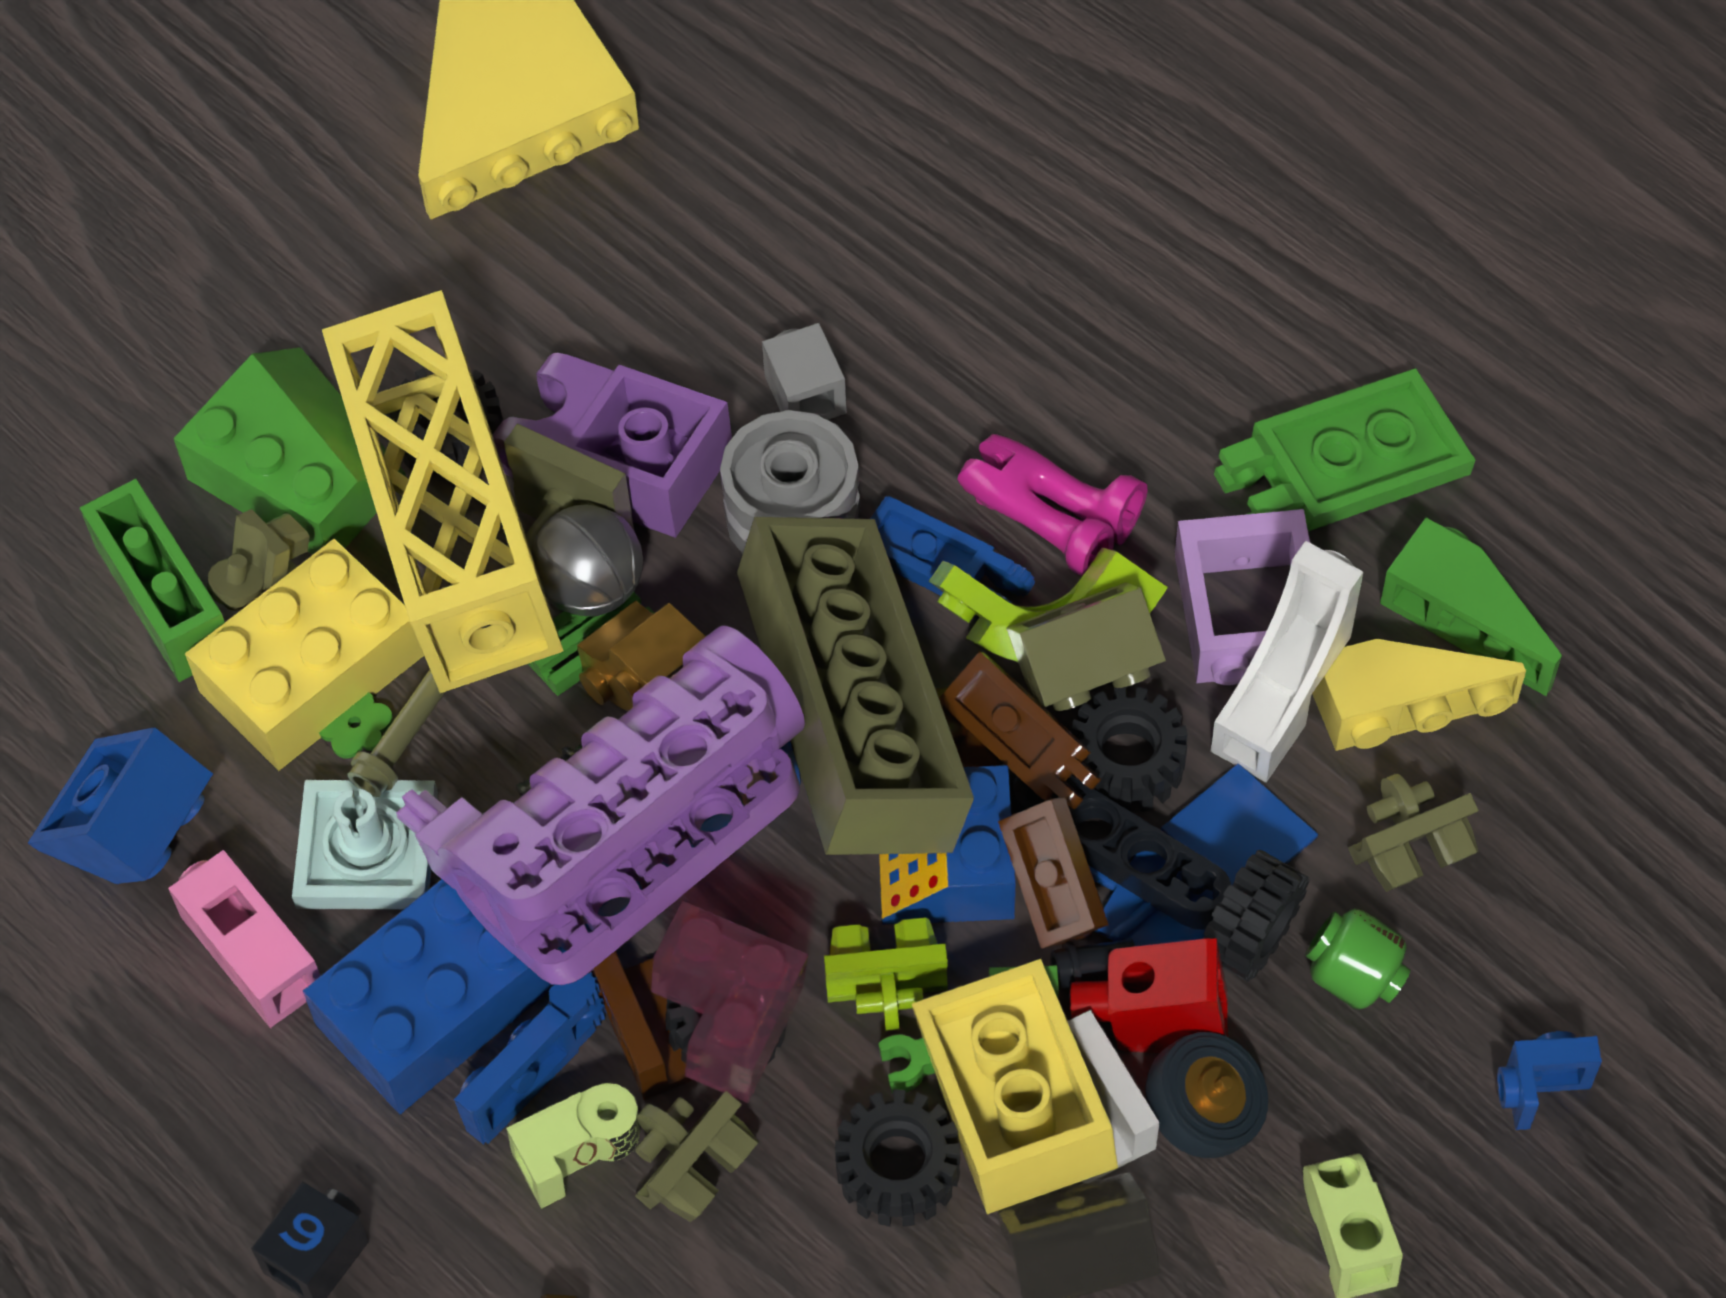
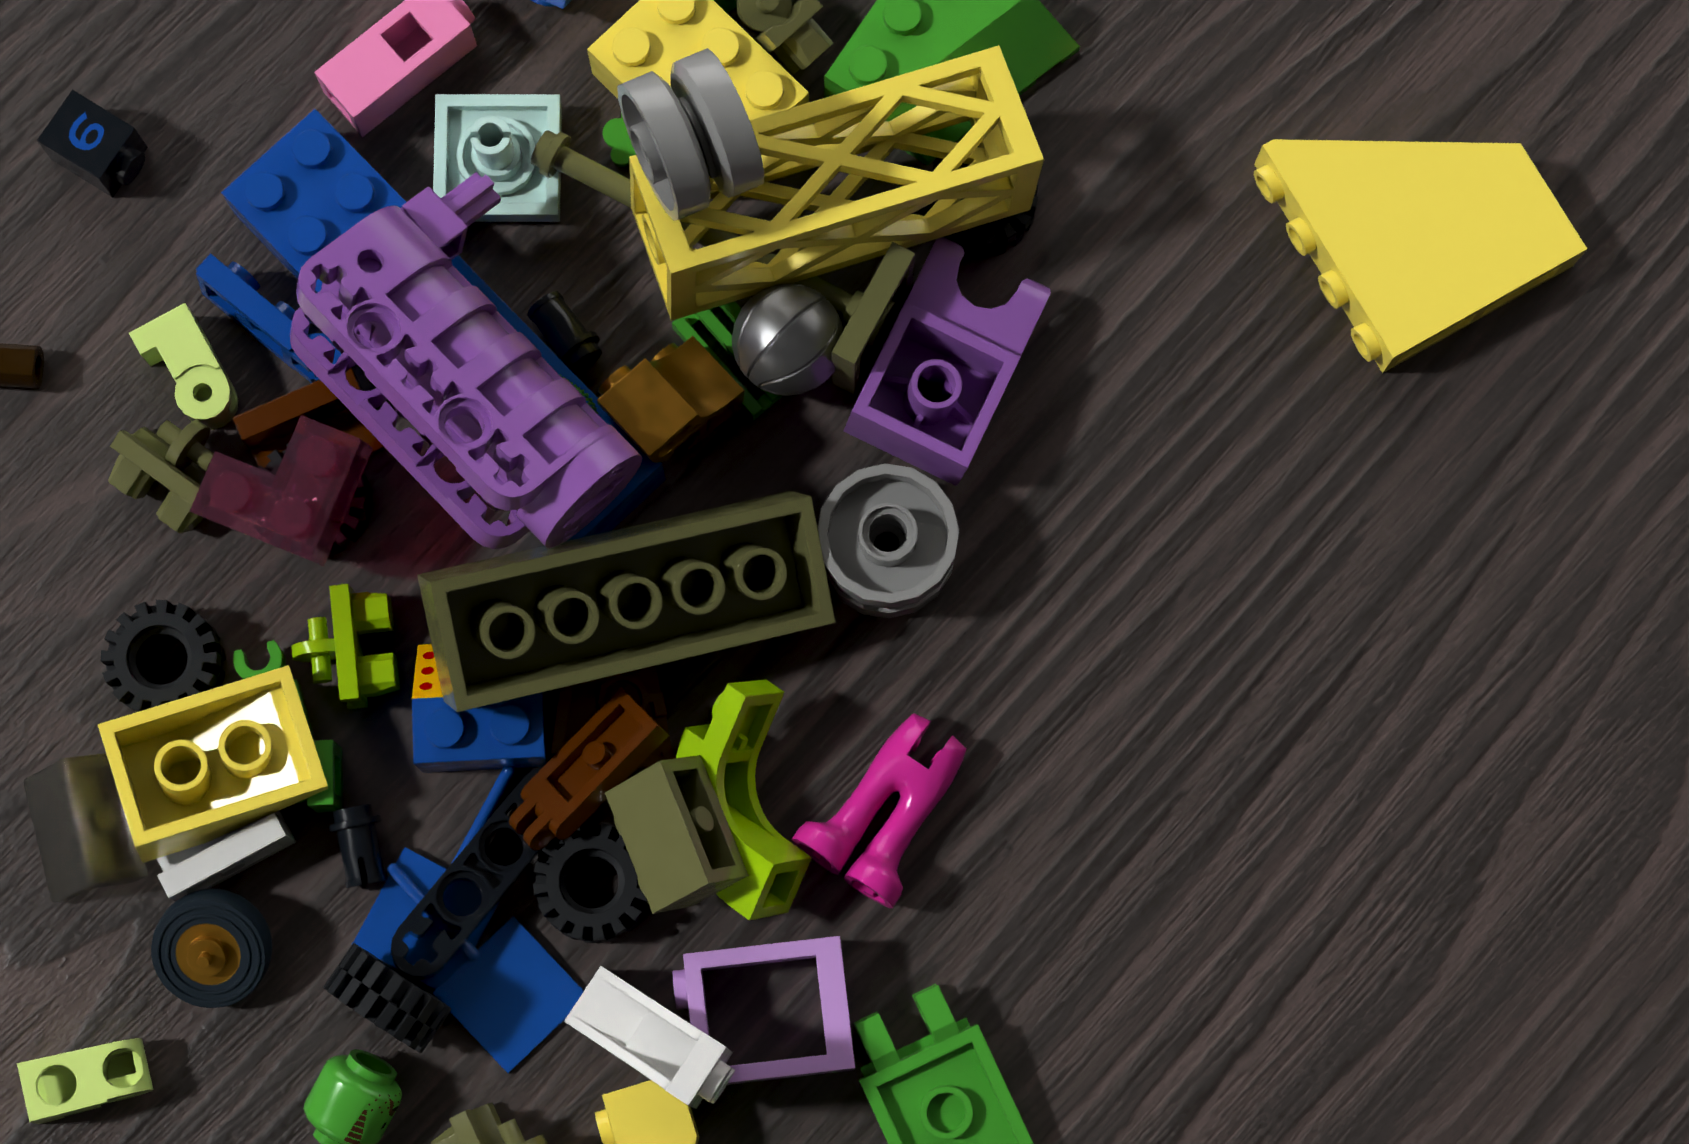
camera: 85 degrees right, 20 degrees up
light grey brick [762,323,847,420] -> none
blue hinge [870,496,1035,616] -> none
reddish brown panel [998,797,1109,949] -> none
red torso [1070,938,1228,1053] -> none
none -> light grey wheel [617,48,764,221]

